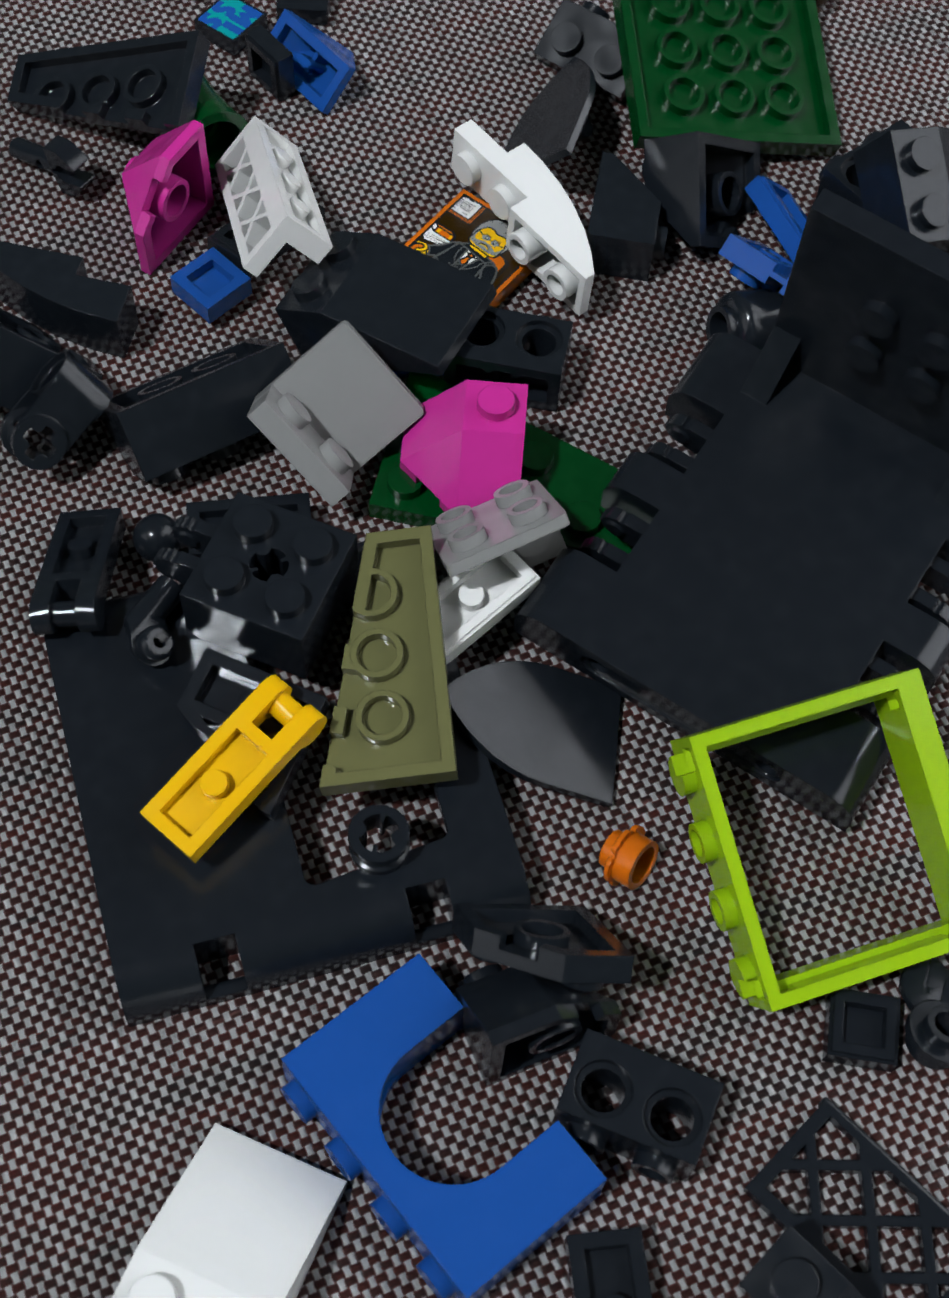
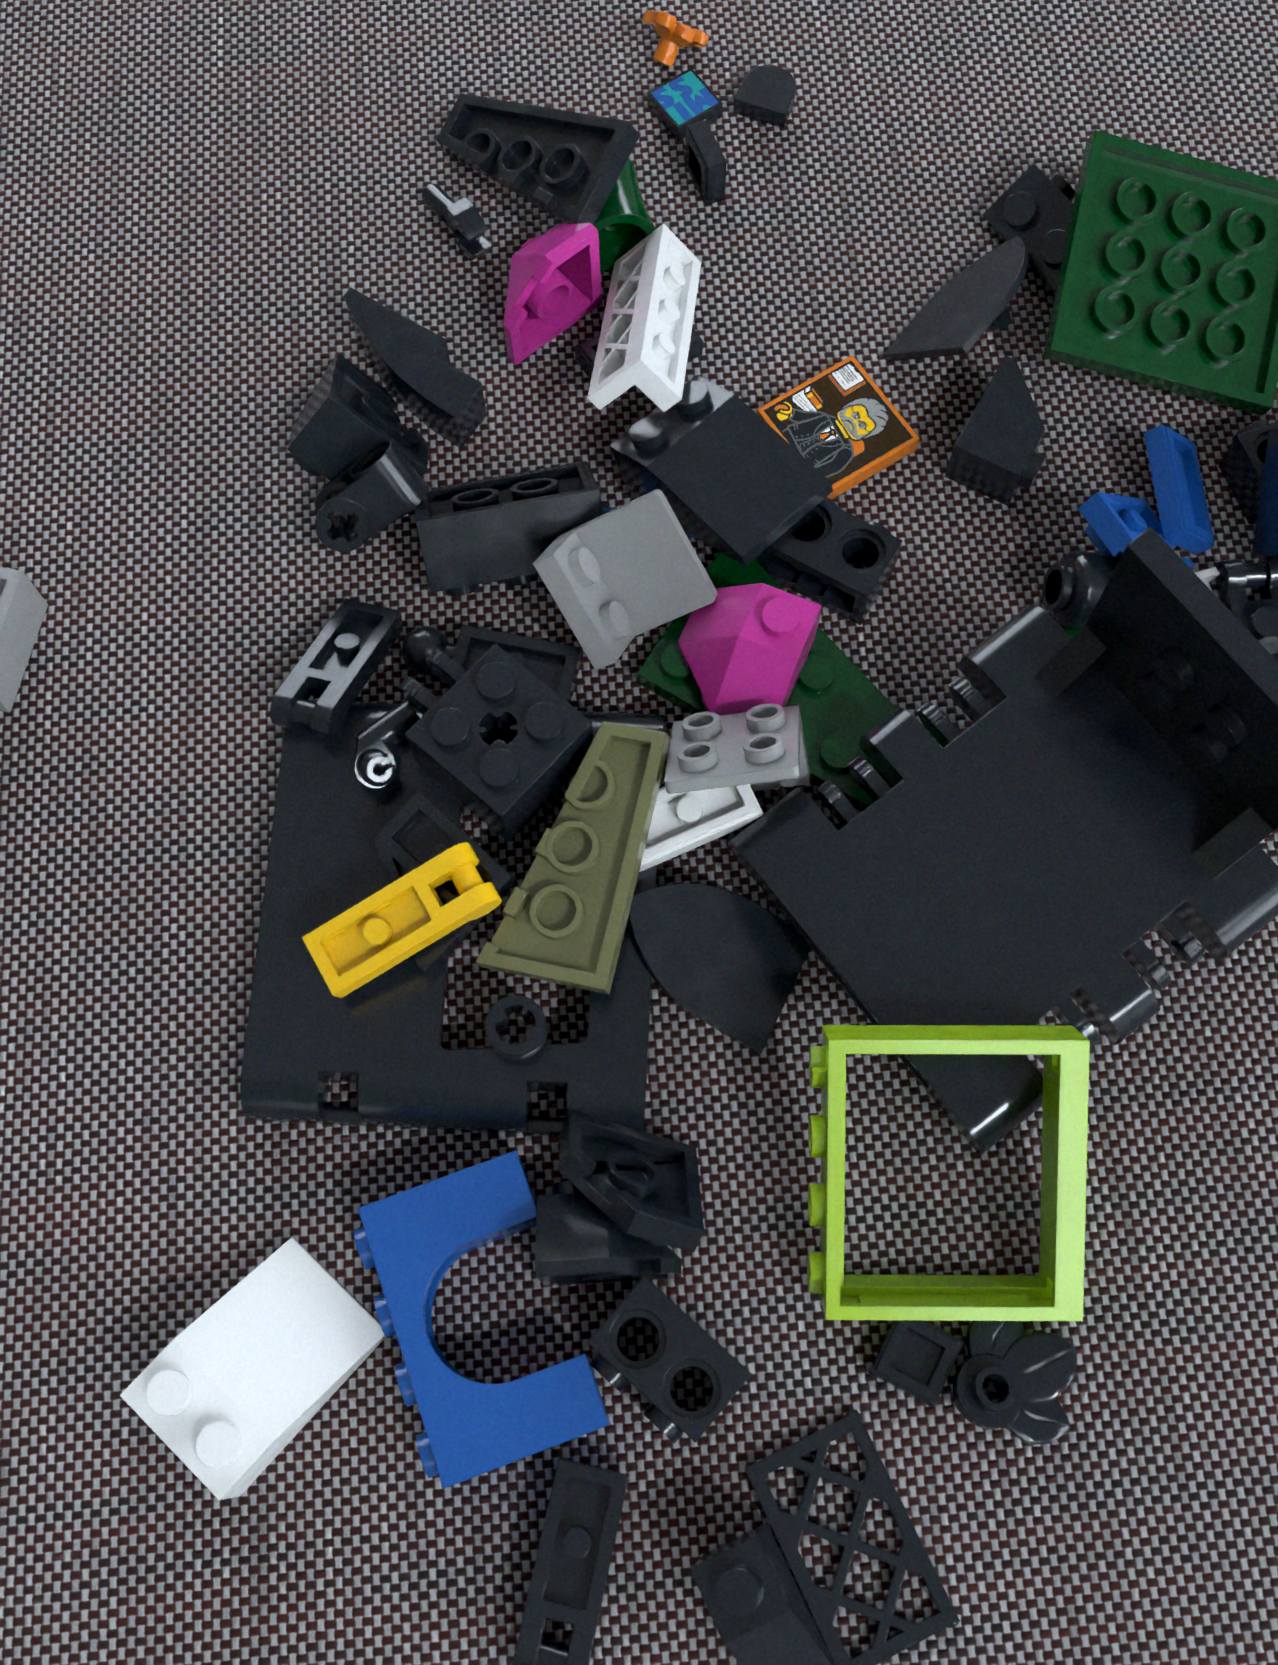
camera: 25 degrees right, 10 degrees up
blue plate [170,247,252,324] -> none
blue slope [271,9,356,114] -> none
white slope [451,119,595,316] -> none
orange plate [599,825,659,890] -> none
black slope [642,131,760,250] -> none

